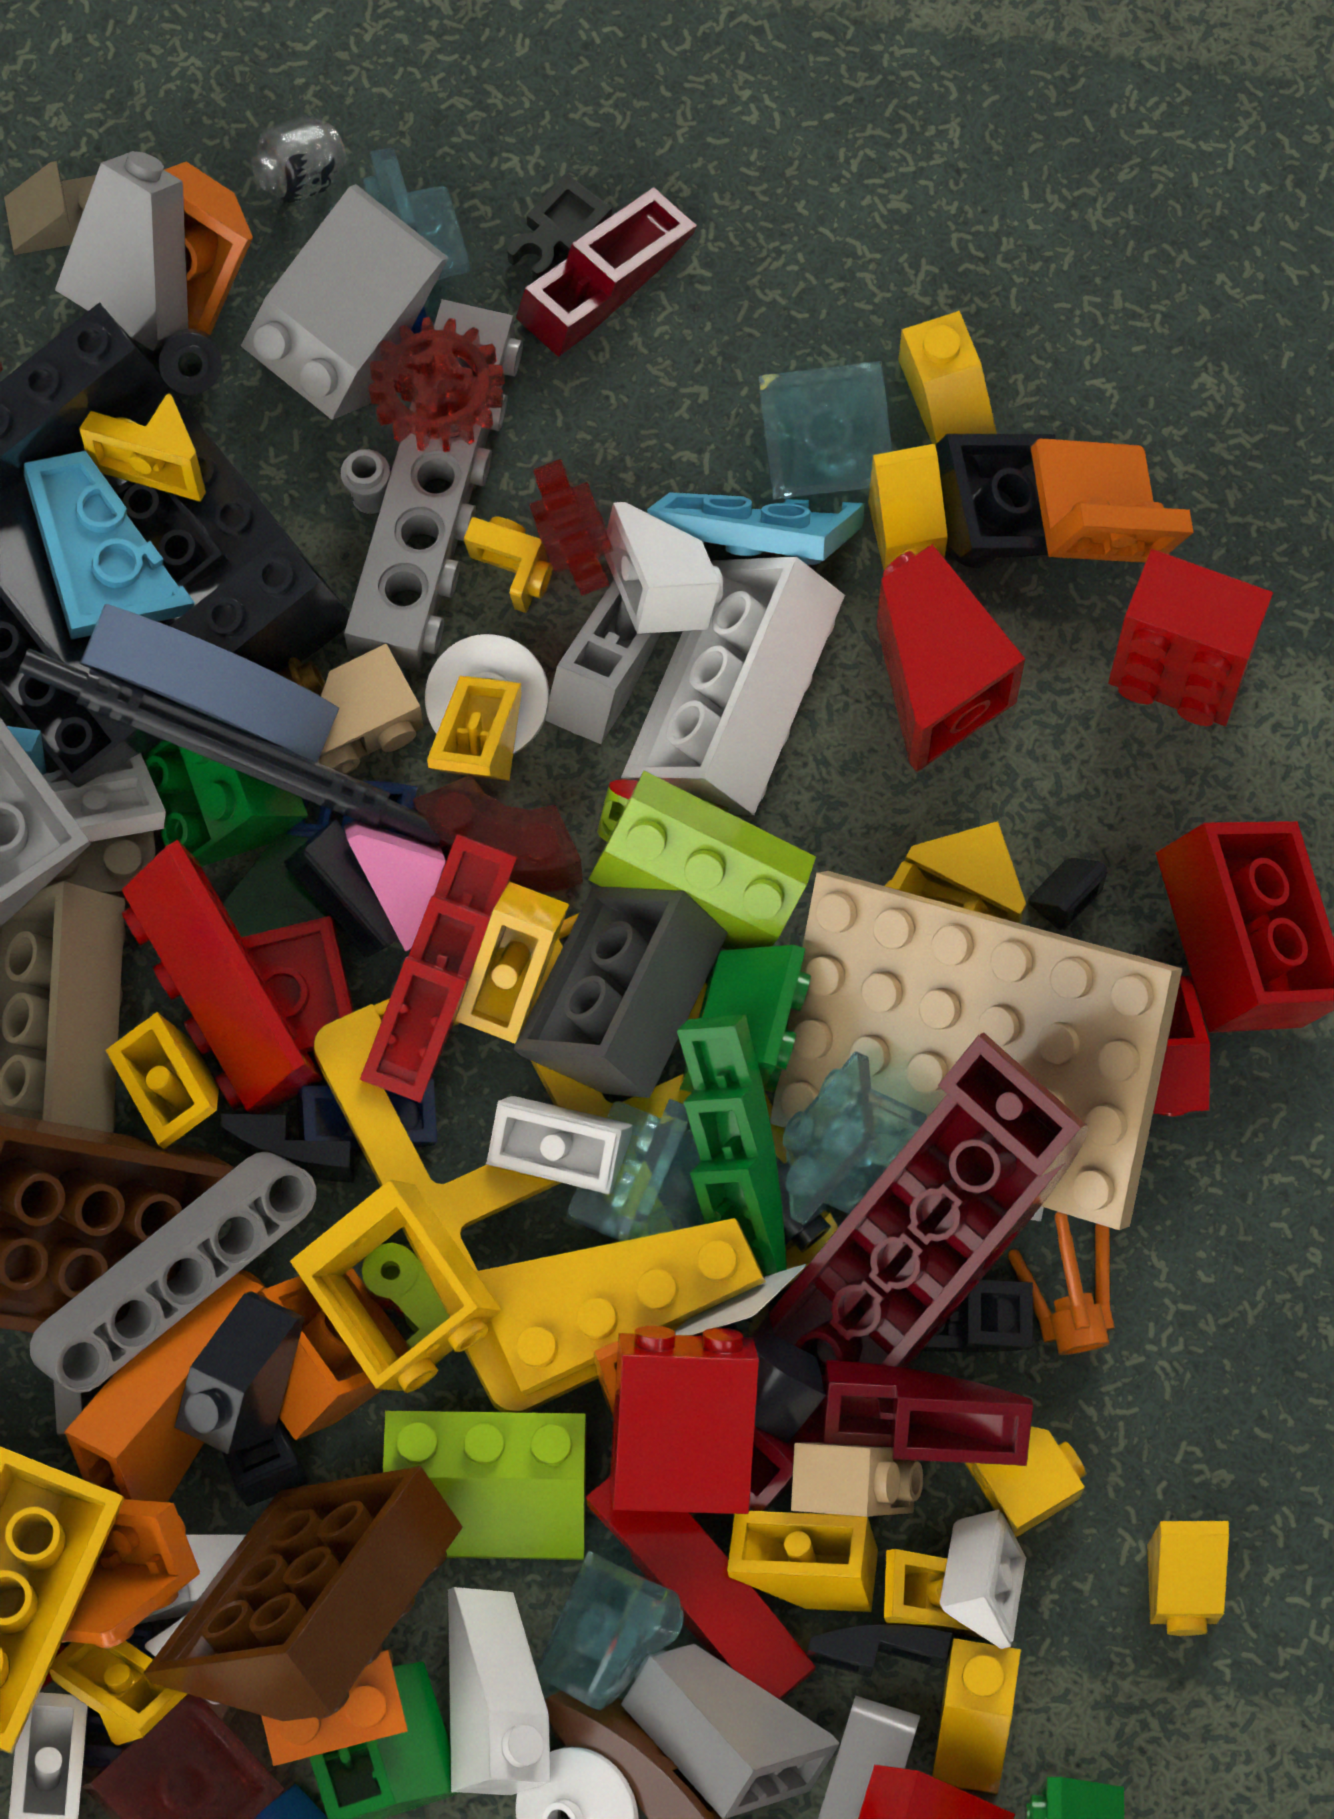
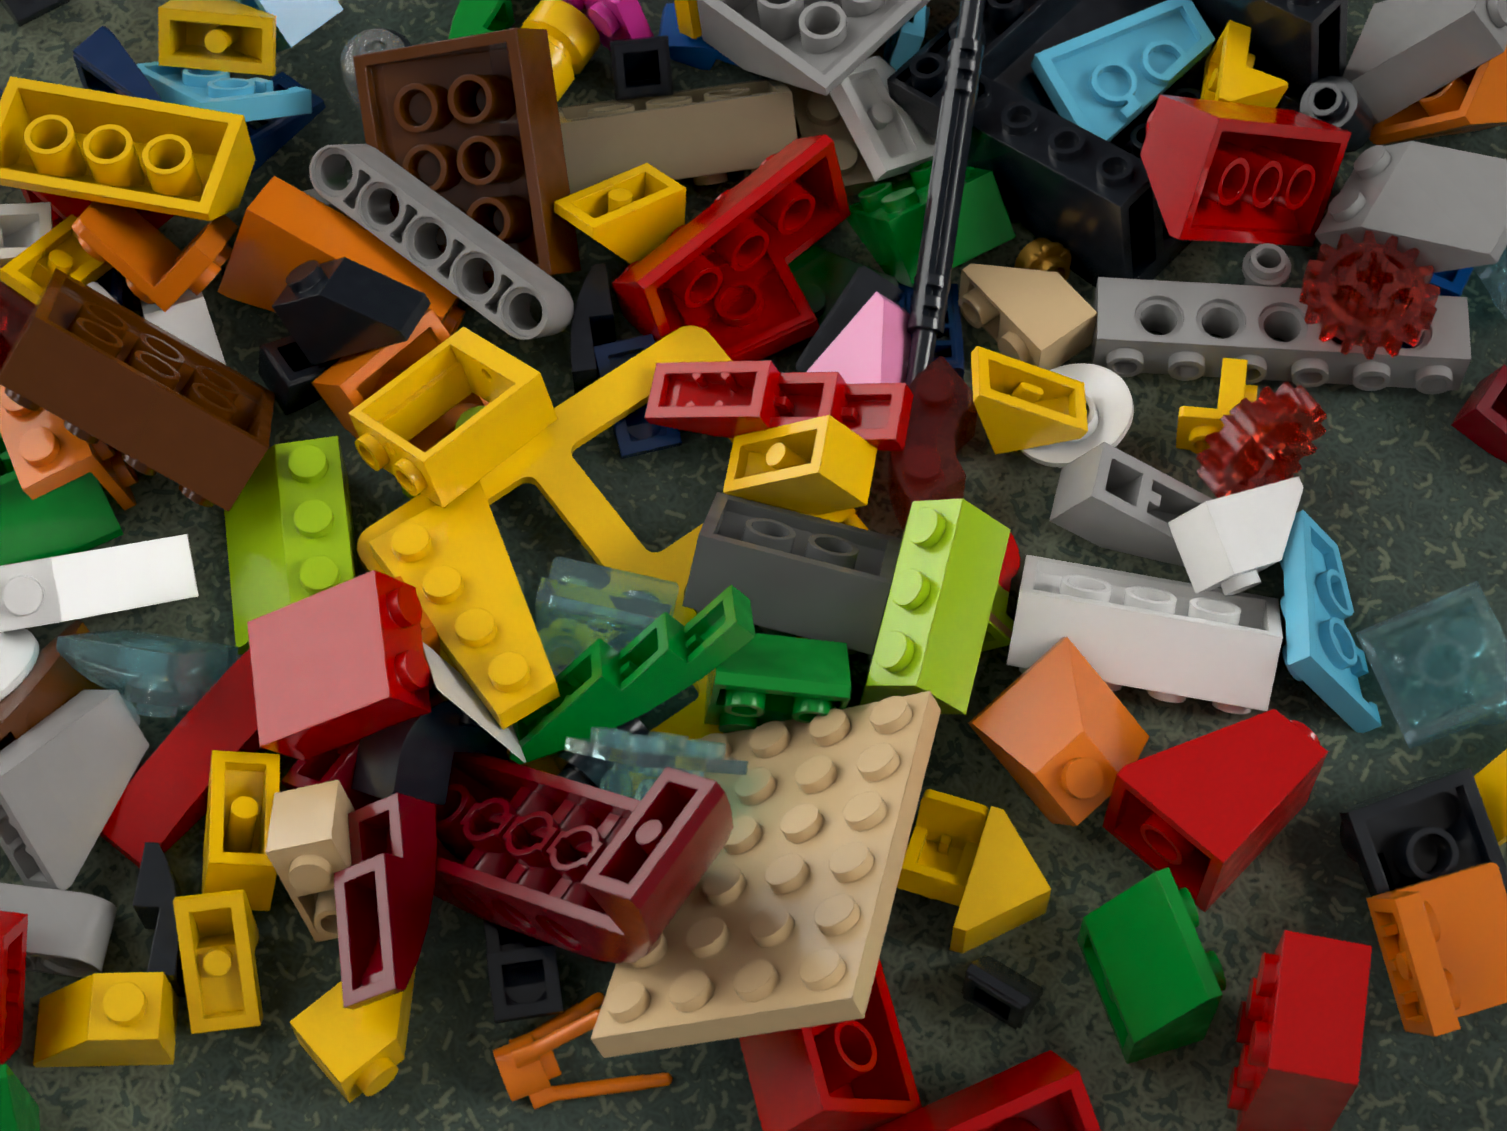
camera: 80 degrees right, 10 degrees down
sand blue slope [80,604,339,762] -> none
white slope [486,1096,633,1194] -> none
yellow slope [868,443,948,570] -> none
white slope [940,1509,1026,1649] -> none
none -> orange slope [968,637,1150,826]
none -> green slope [1077,867,1226,1064]
none -> red slope [1140,94,1352,246]

